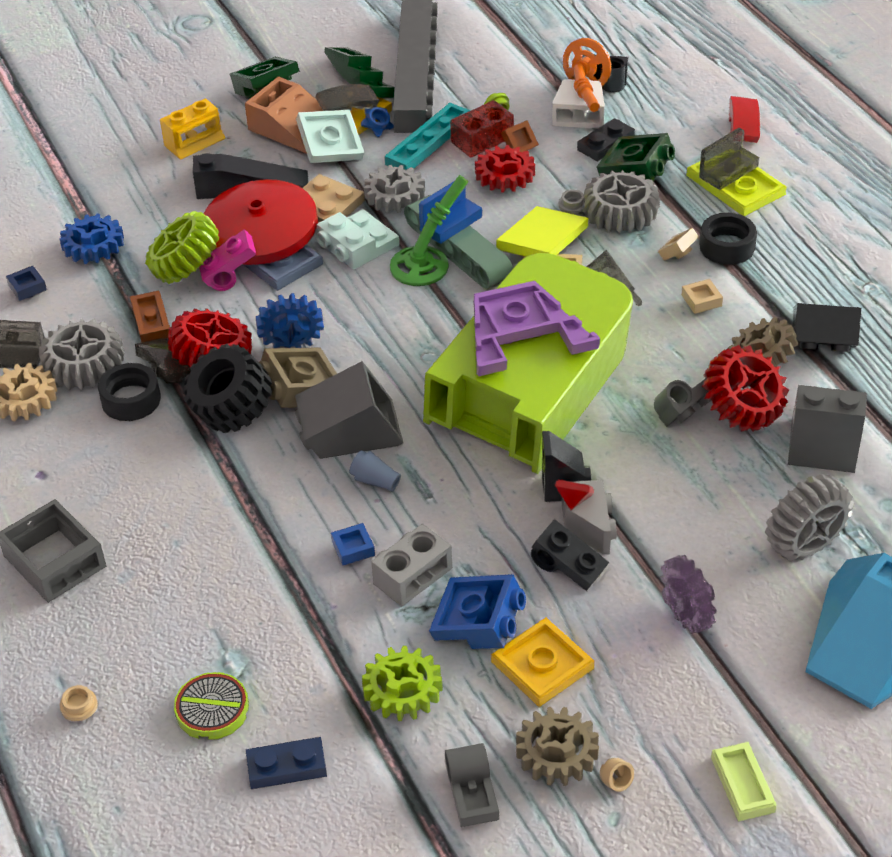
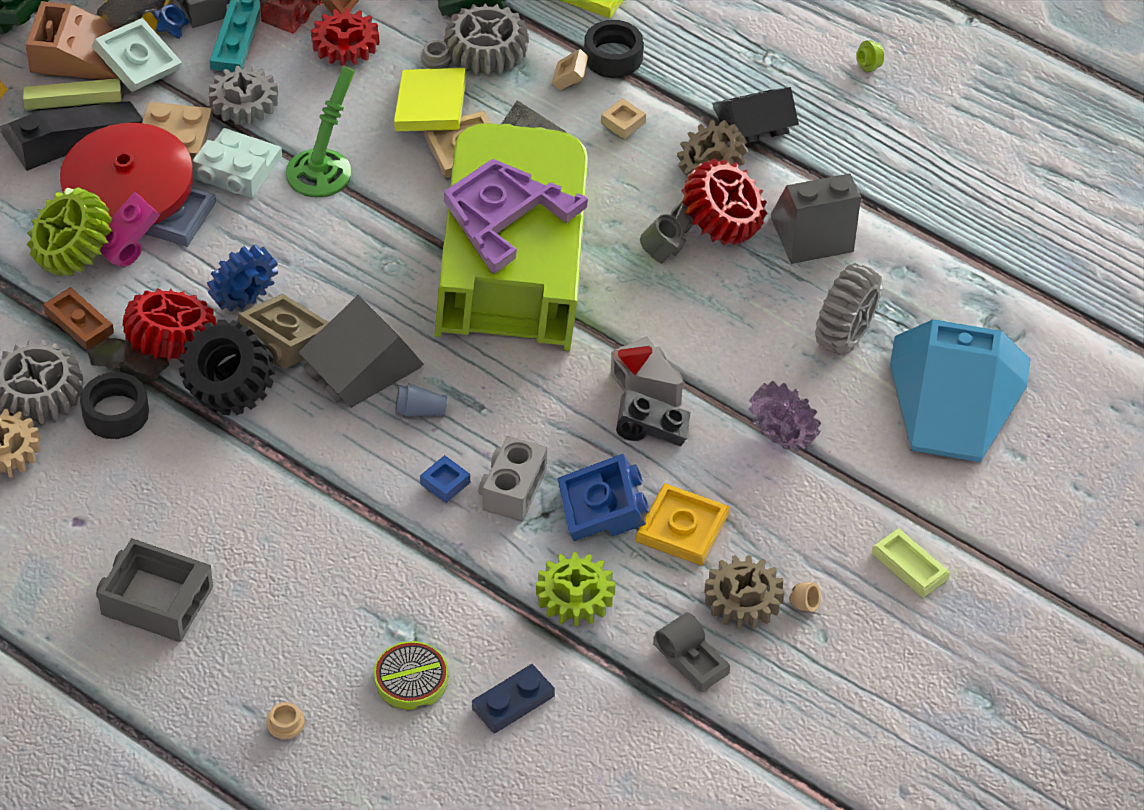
camera: 30 degrees left, 5 degrees up
sand green beam [404,195,513,289] -> none
blue panel [419,181,482,244] -> none
black slope [542,431,591,502] -> none
none -> yellowish green tile [23,78,122,110]

